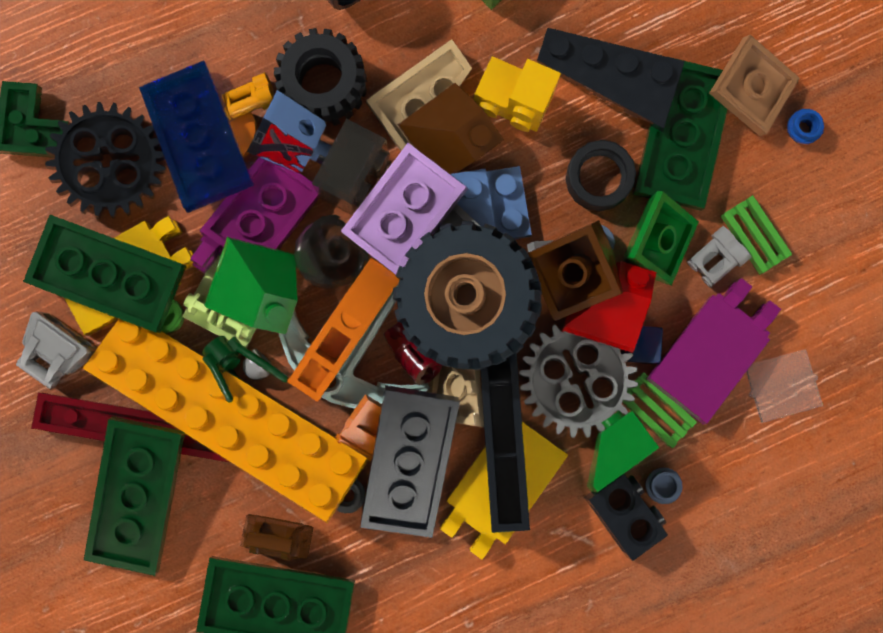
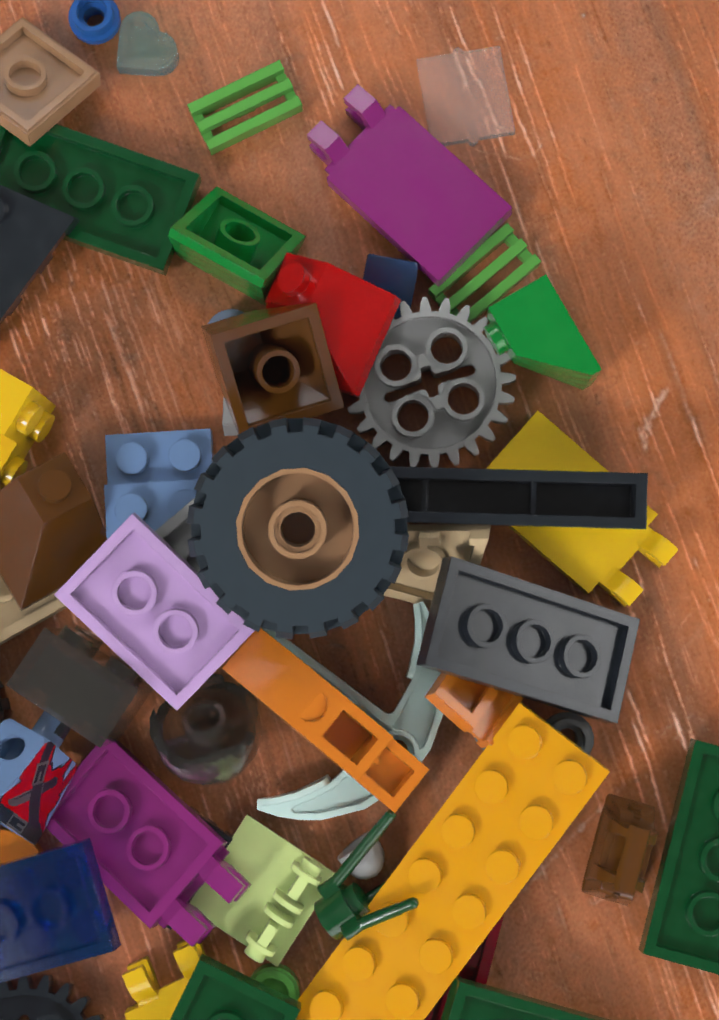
camera: 85 degrees left, 0 degrees up
green slope [204,237,298,334] -> none
dark red hinge [383,322,442,385] -> none
black tyre [565,140,636,212] -> none
black brick [584,474,668,561] -> none
sand blue plate [645,467,683,504] -> none
light grey piece [687,226,751,288] -> none
none -> clear light blue tile [116,11,179,76]

